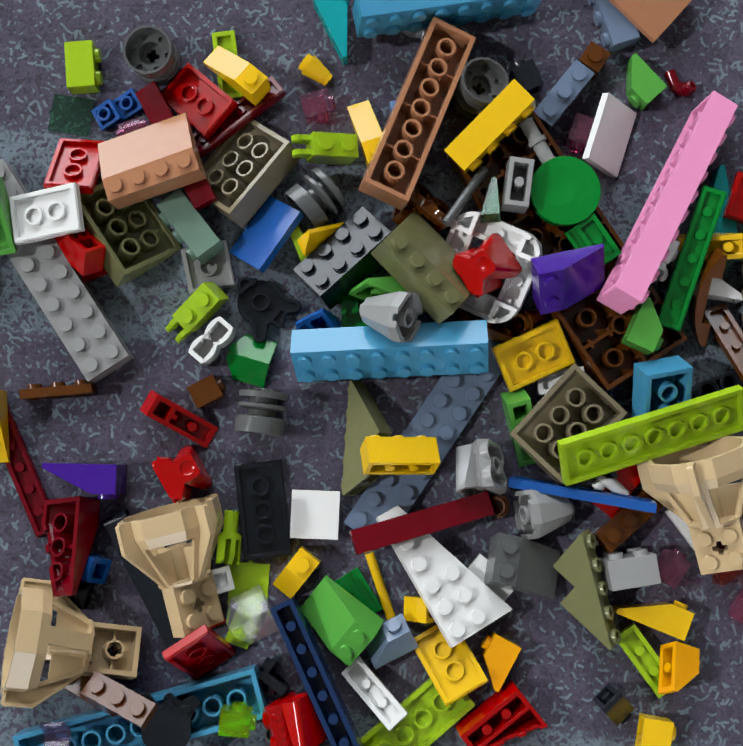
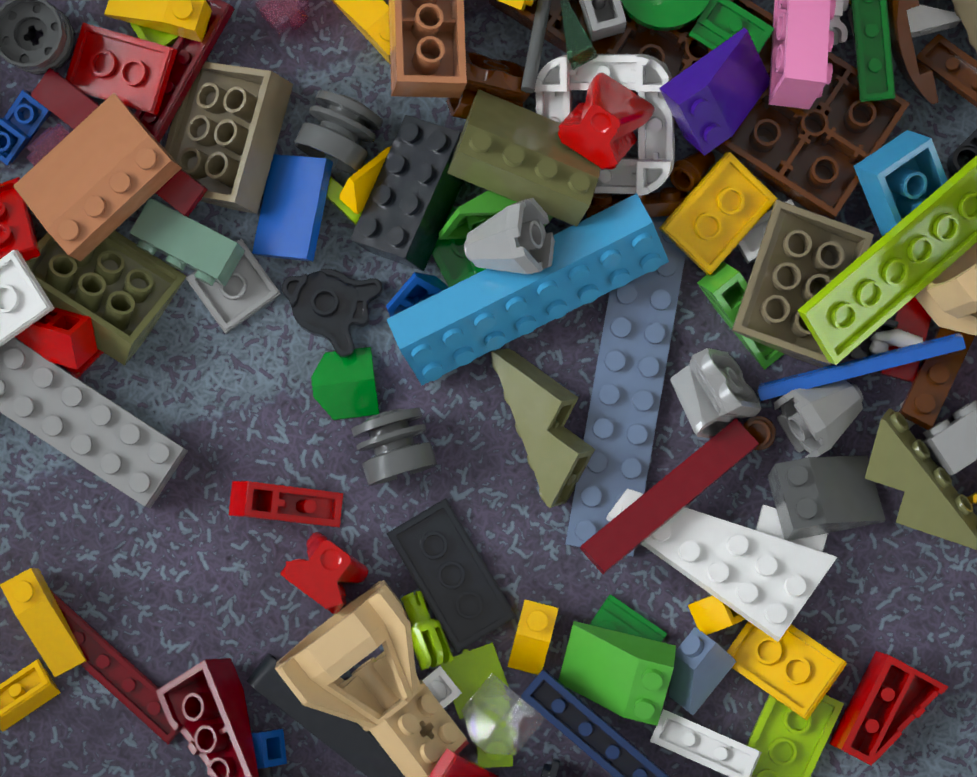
camera: 20 degrees left, 0 degrees up
reddish brown plate [19,380,97,400] -> none
dark purple slope [42,463,127,499] -> none
lime hinge [165,281,229,343] -> none
reddish brown brick [186,374,227,410] -> none
white brick [188,316,236,366] -> none
white tile [290,489,340,540] -> none
lime hinge [291,131,359,165] -> none
yellow brick [360,435,441,475] -> none
yellow bar [365,552,395,620] -> none
light orange slope [481,631,522,692] -> none
bright green slope [621,297,663,355] -> none

